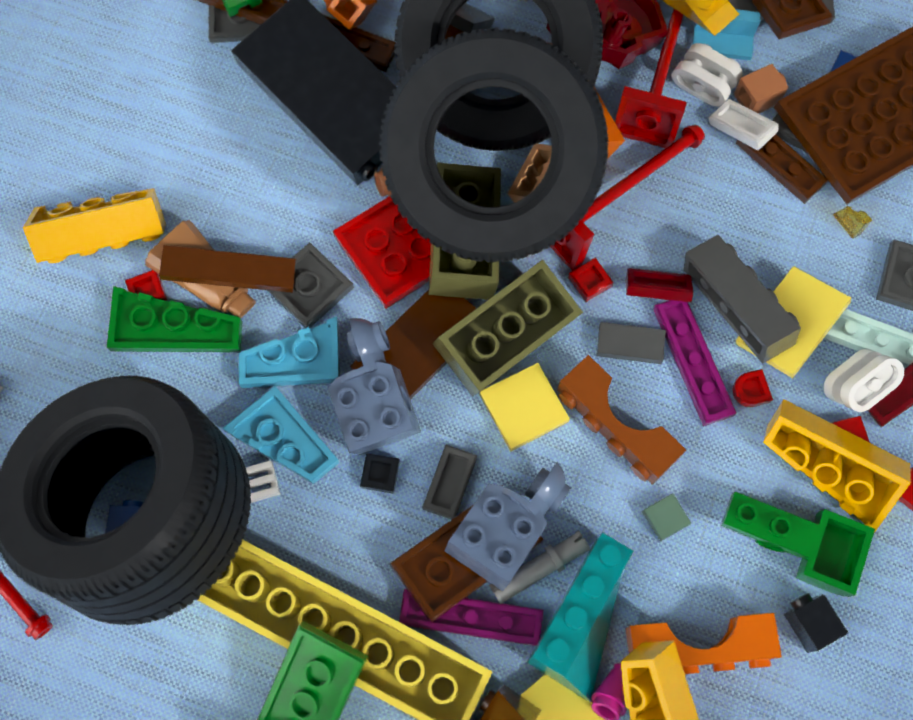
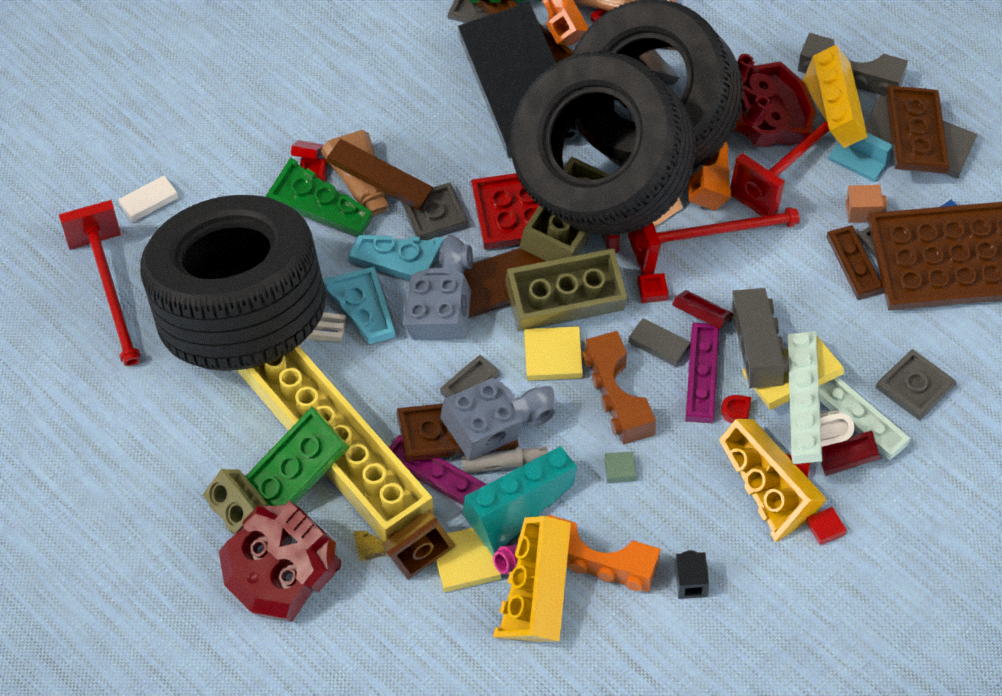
camera: 25 degrees right, 15 degrees down
yellow wedge [23,188,166,264] -> none
black tile [360,453,400,494] -> none
white brick [671,43,743,107] -> none
white tile [709,99,778,150] -> none
green plate [721,492,875,597] -> none
clear yellow tile [833,206,872,239] -> none
none -> red tile [290,140,324,160]
none -> light aqua plate [788,331,822,464]

